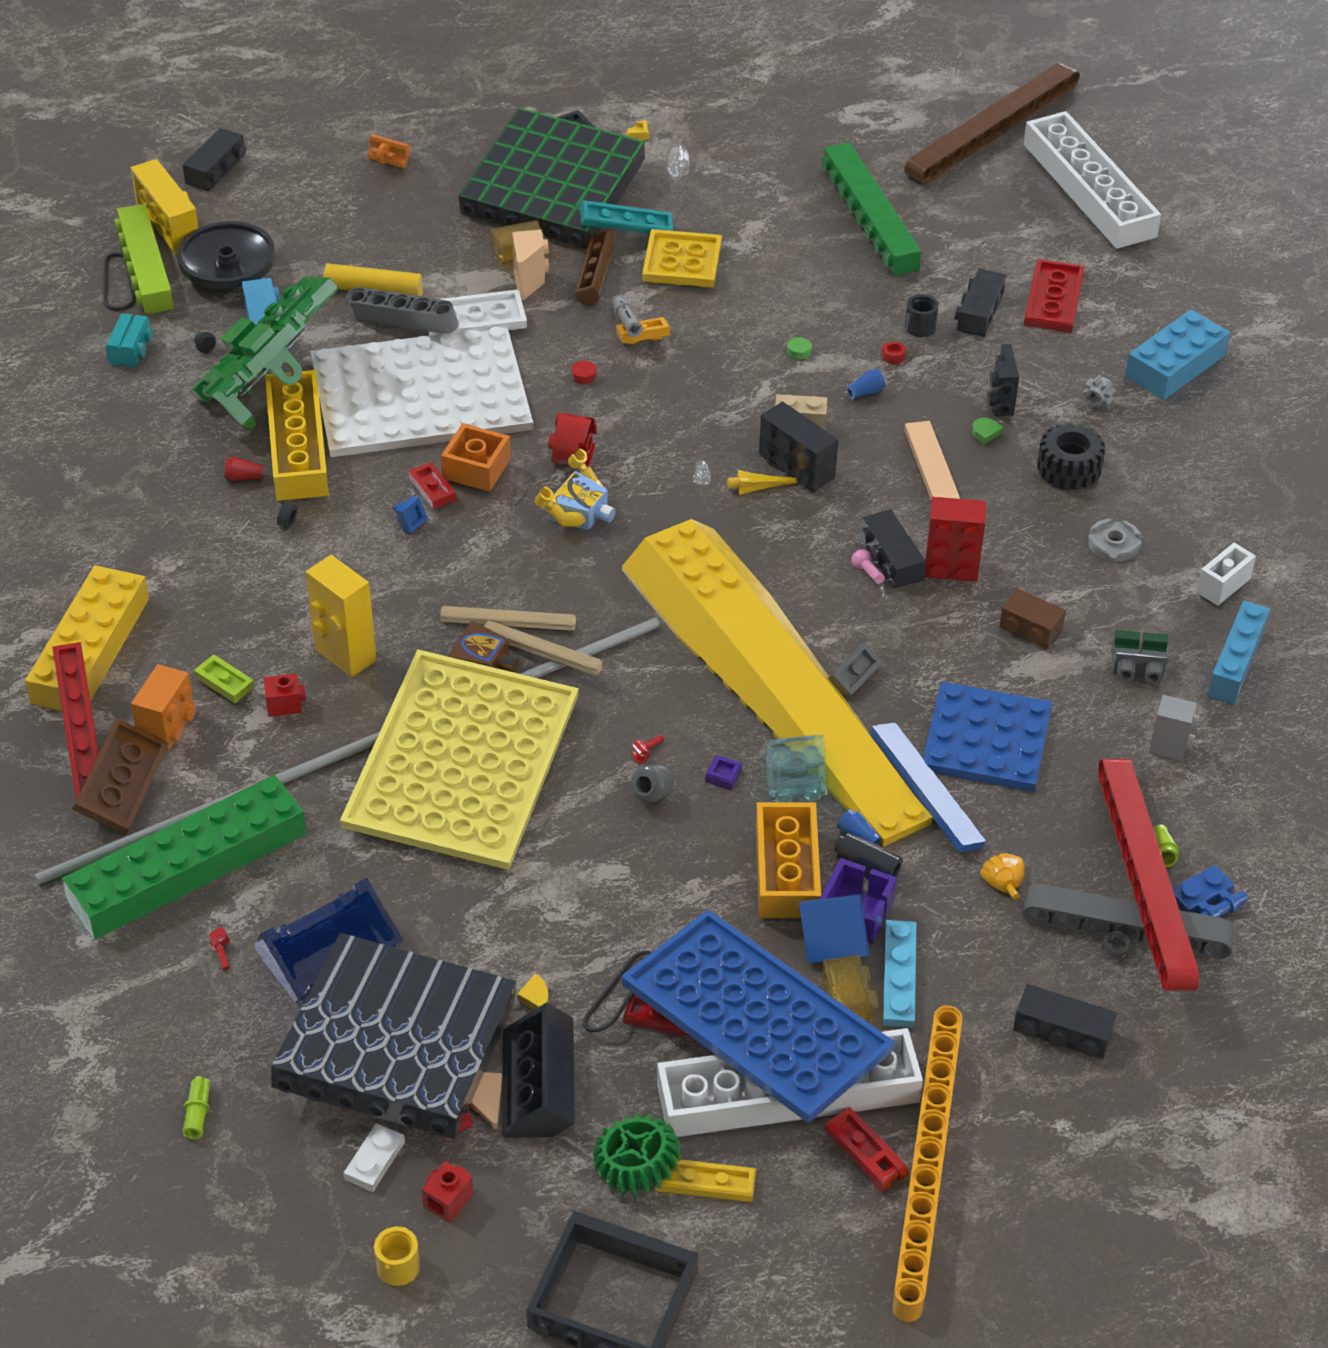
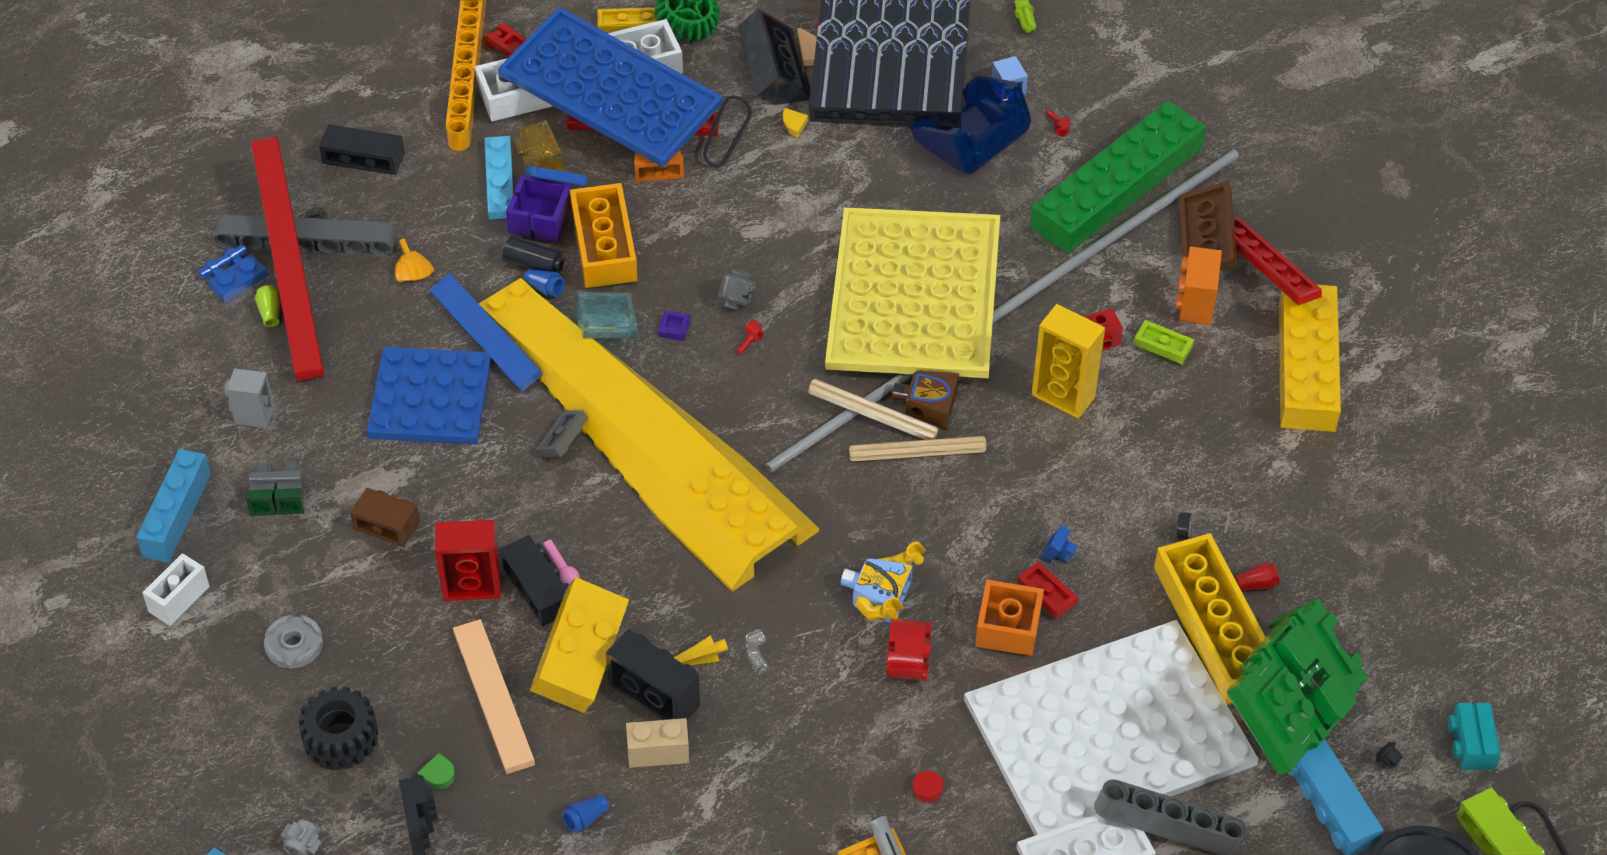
camera: 170 degrees right, 5 degrees up
none -> yellow brick [530,577,629,713]
none -> light blue brick [991,56,1028,100]

